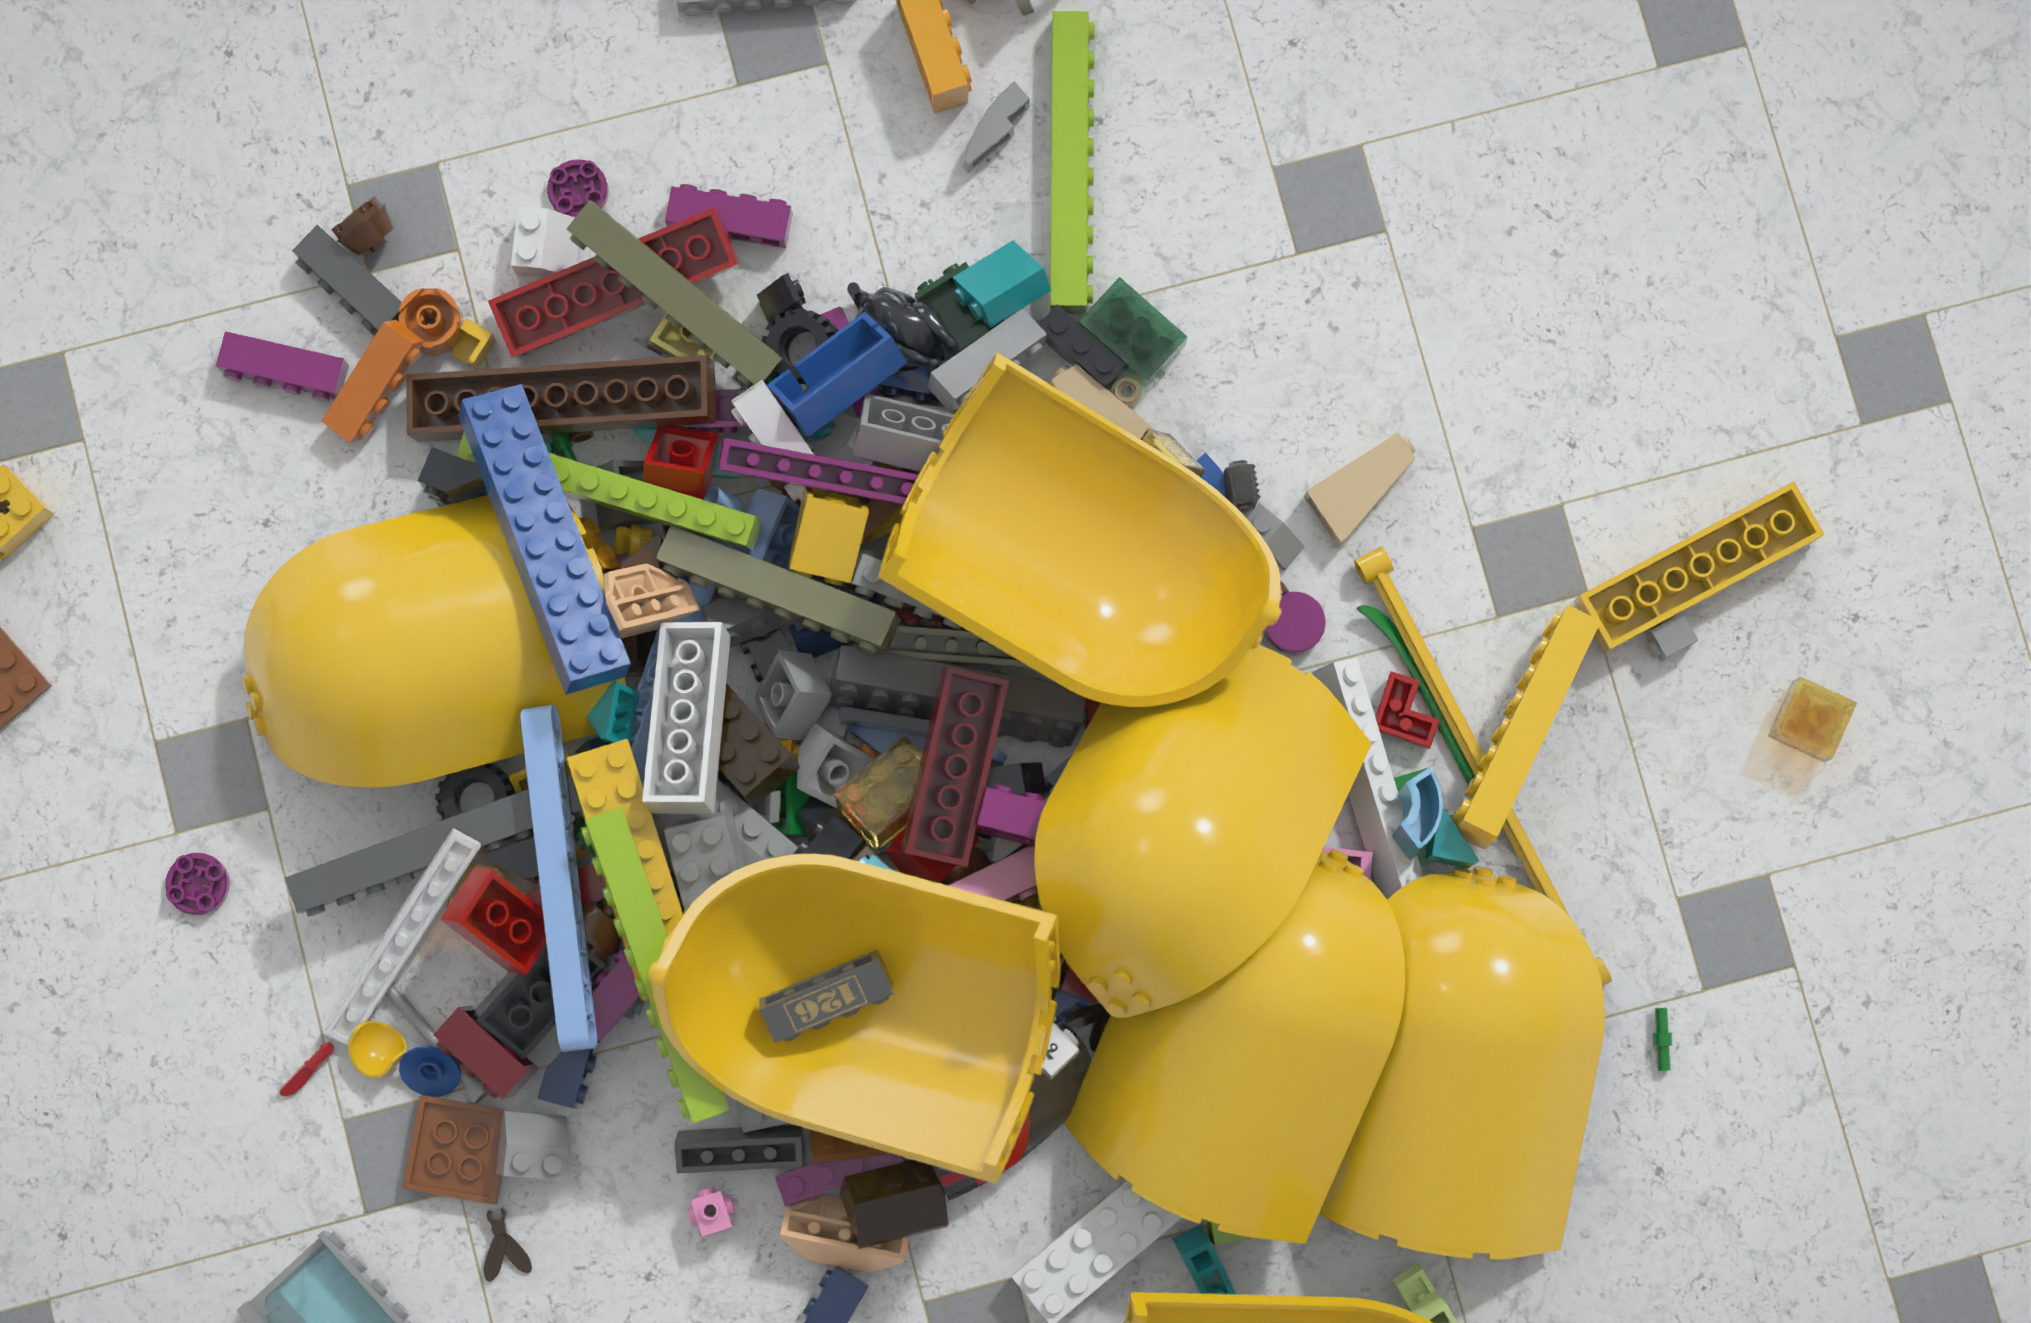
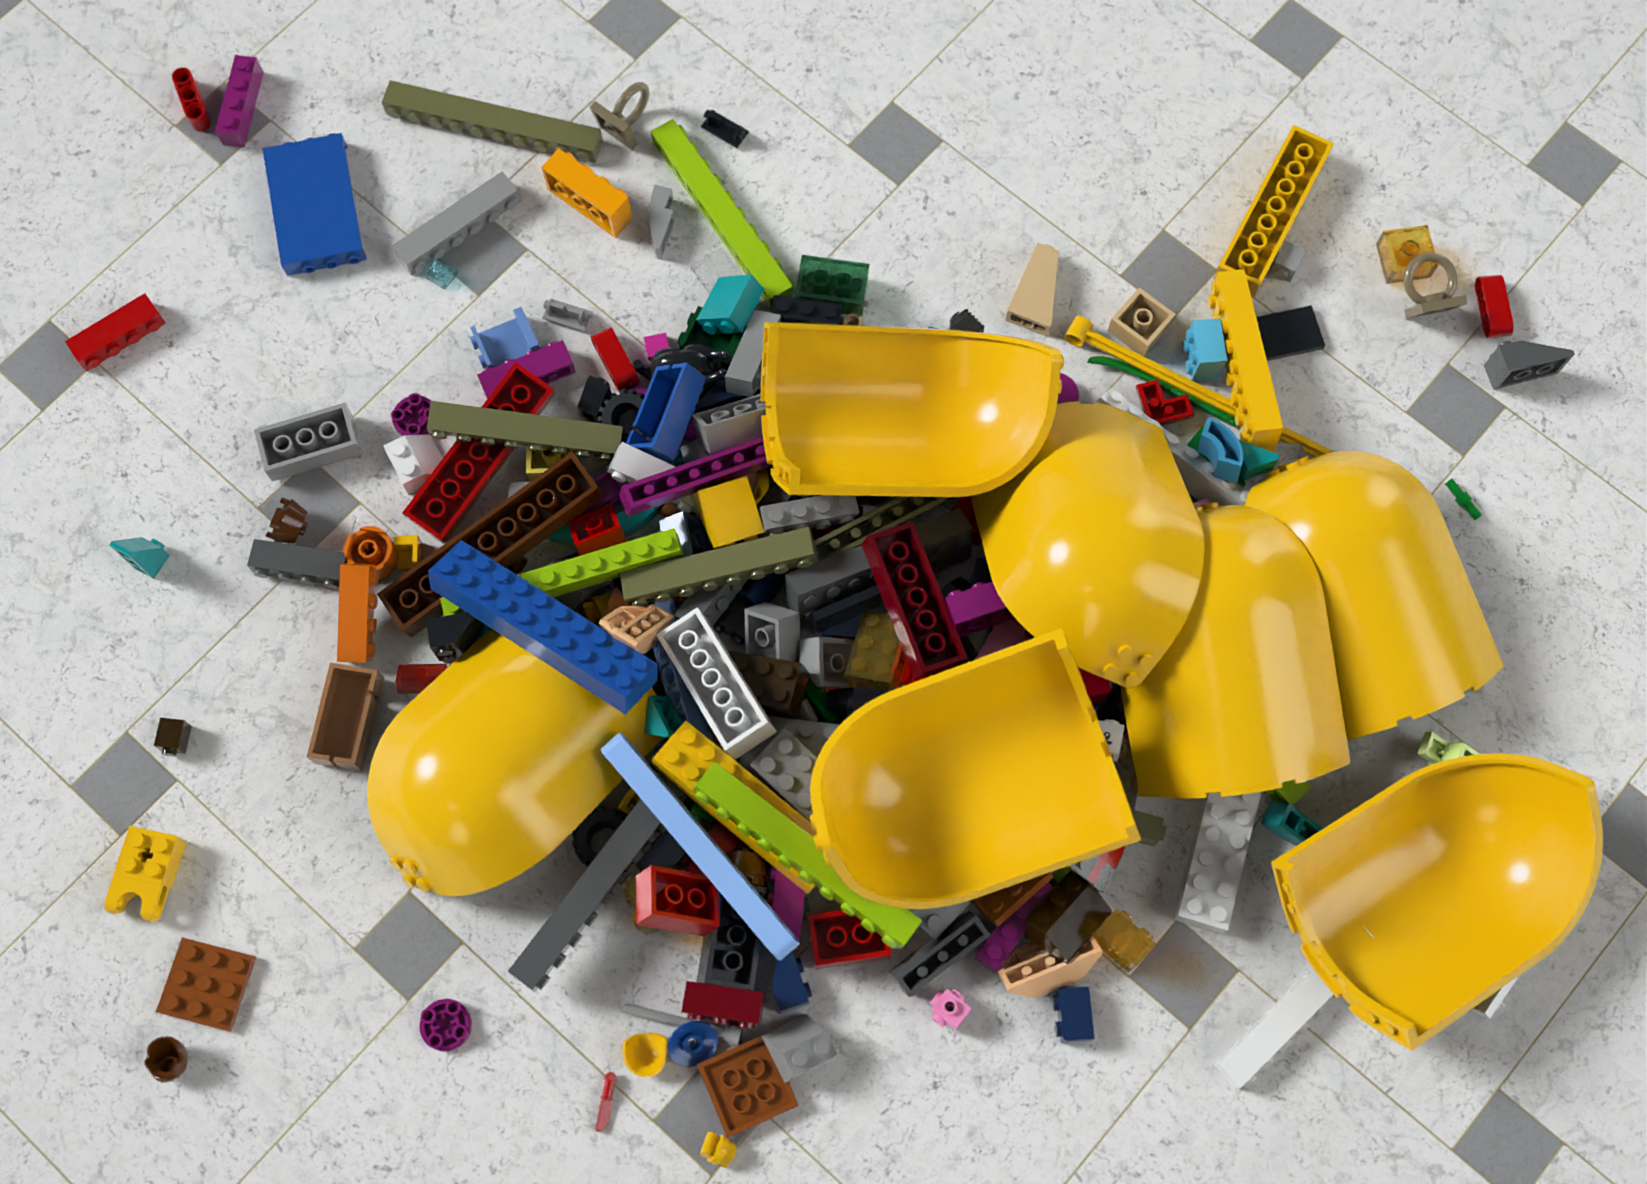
camera: 30 degrees left, 10 degrees down
magenta brick [216,331,349,402] -> none
white tile [322,828,481,1046] -> none
dark brown piece [484,1207,532,1282] -> none
dark grey brick [759,950,893,1043] -> none
none -> teal slope [109,537,170,579]
none -> dark brown brick [154,717,192,757]
none -> light grey brick [254,403,363,482]
none -> medium nougat piece [307,663,384,771]
none -> clear red slope [395,663,448,694]
none -> clear light blue tile [425,258,458,290]
none -> medium blue panel [469,307,540,369]
none -> light grey hinge [542,299,593,332]
none -> red beam [590,327,640,392]
none -> dark pink tile [644,333,669,361]
none -> yellow piece [700,1132,737,1168]
none -> black hinge [701,109,749,148]
none -> red brick [808,910,891,970]
none -> clear yellow brick [1093,908,1156,973]
none -> tan brick [1108,287,1176,357]
none -> olive brick [1133,810,1166,847]
none -> medium azure brick [1182,318,1227,382]
none -> black tile [1256,305,1325,361]
none -> dark tan tile [1403,252,1467,319]
none -> red beam [1475,275,1514,338]
none -> dark grey slope [1484,340,1575,390]

